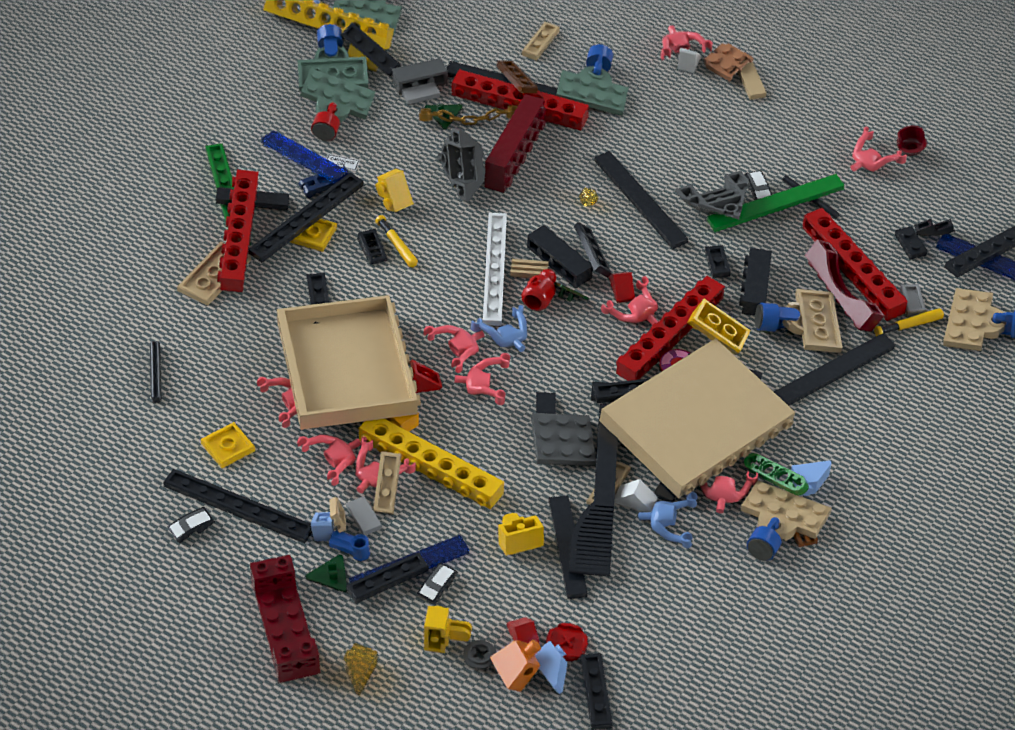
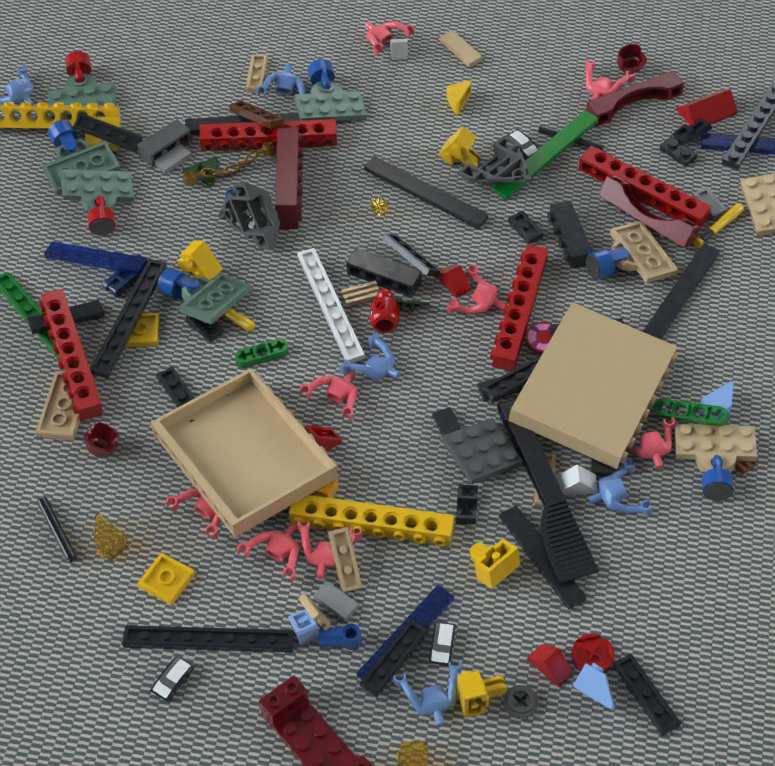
camera: 20 degrees left, 5 degrees up
dark green piece [305,554,347,592] -> none
white sticker [323,154,360,171] -> none
coral piece [454,353,510,405] -> none
torso [490,640,541,692] -> none
yellow slope [687,299,751,355] -> none
nougat plate [703,43,753,81] -> none
none -> dark red helmet [84,422,120,458]
none -> clear yellow slope [94,512,129,562]
none -> sand green plate [158,268,251,324]
none -> green beam [235,339,289,368]
none -> medium blue piece [256,64,305,98]
none -> medium blue piece [393,660,462,727]
none -> yellow brick [438,126,482,167]
none -> yellow slope [447,80,472,115]
none -> black slope [456,484,478,525]
none -> dark red arch [586,70,684,127]
none -> red slope [676,89,738,126]

